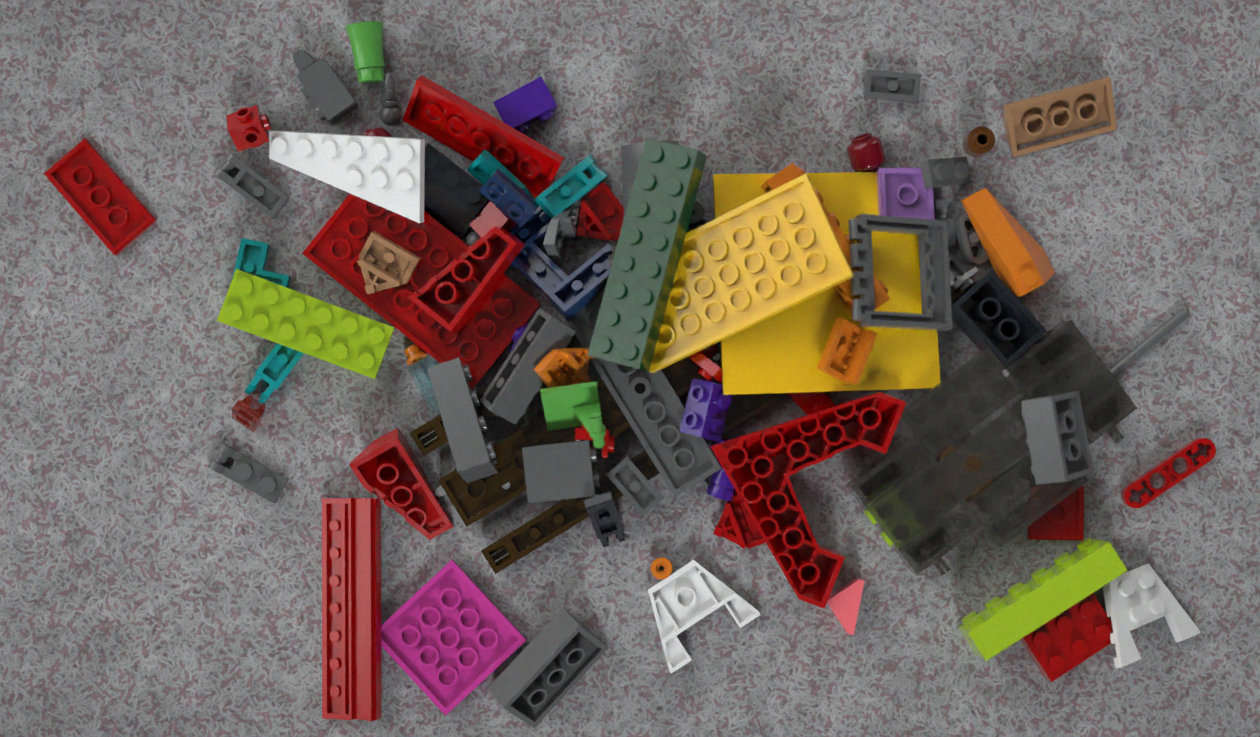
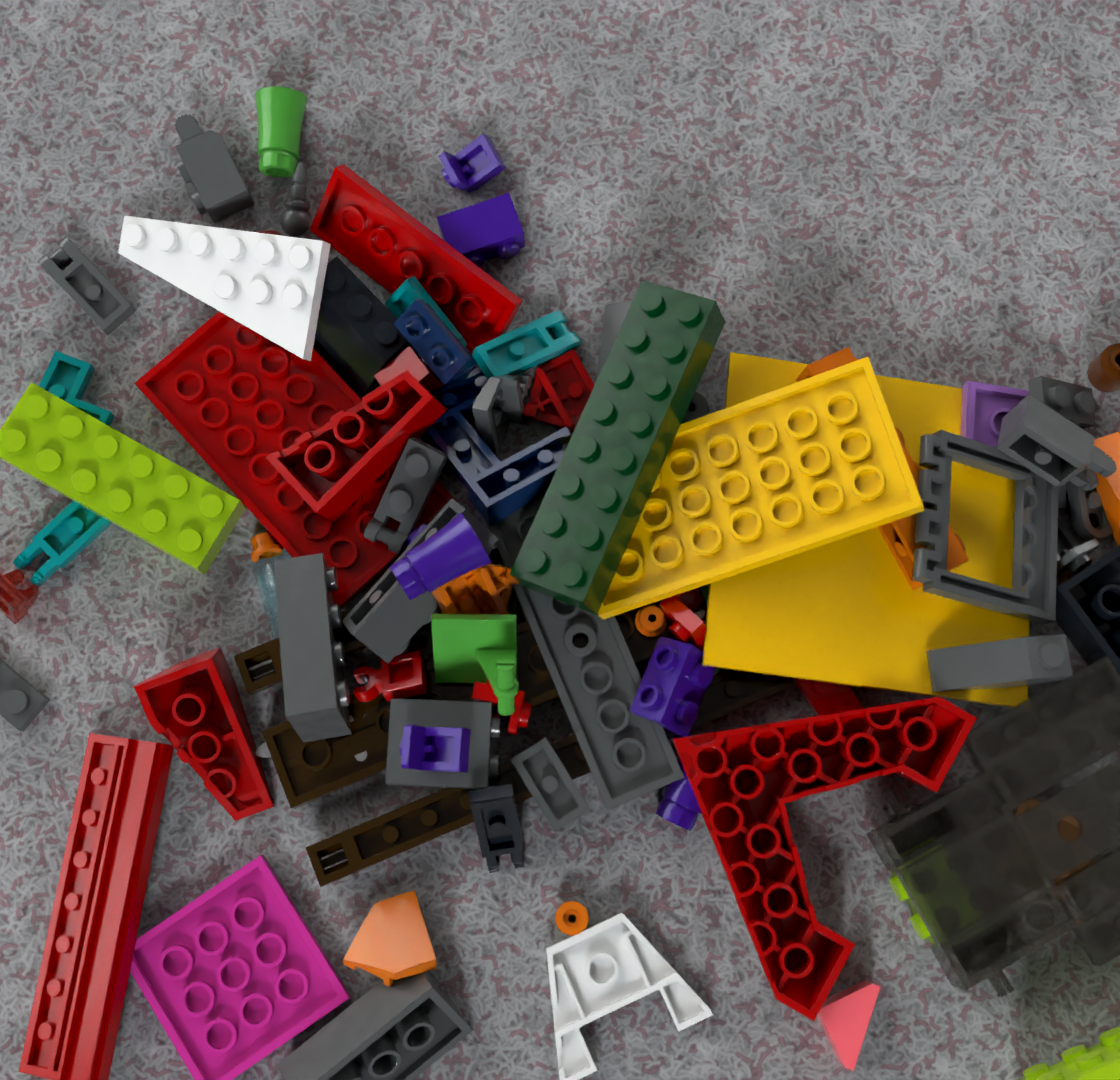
camera: 15 degrees right, 10 degrees down
red brick [226,105,272,152] -> none
medium nougat slope [357,231,421,294] -> none
red slope [713,494,766,549] -> none
orange bracket [817,318,877,384] -> none
dark red head [847,133,886,172] -> none
dark grey plate [863,69,921,103] -> none
none -> orange slope [343,890,436,987]
none -> red plate [353,650,427,702]
none -> dark grey plate [364,437,449,556]
none -> dark purple plant [390,512,491,600]
none -> dark purple bracket [400,725,471,773]
none -> dark purple bracket [438,134,506,193]
none -> orange piece [635,604,668,637]
none -> dark grey slope [926,634,1073,693]
none -> dark grey hinge [997,394,1117,491]

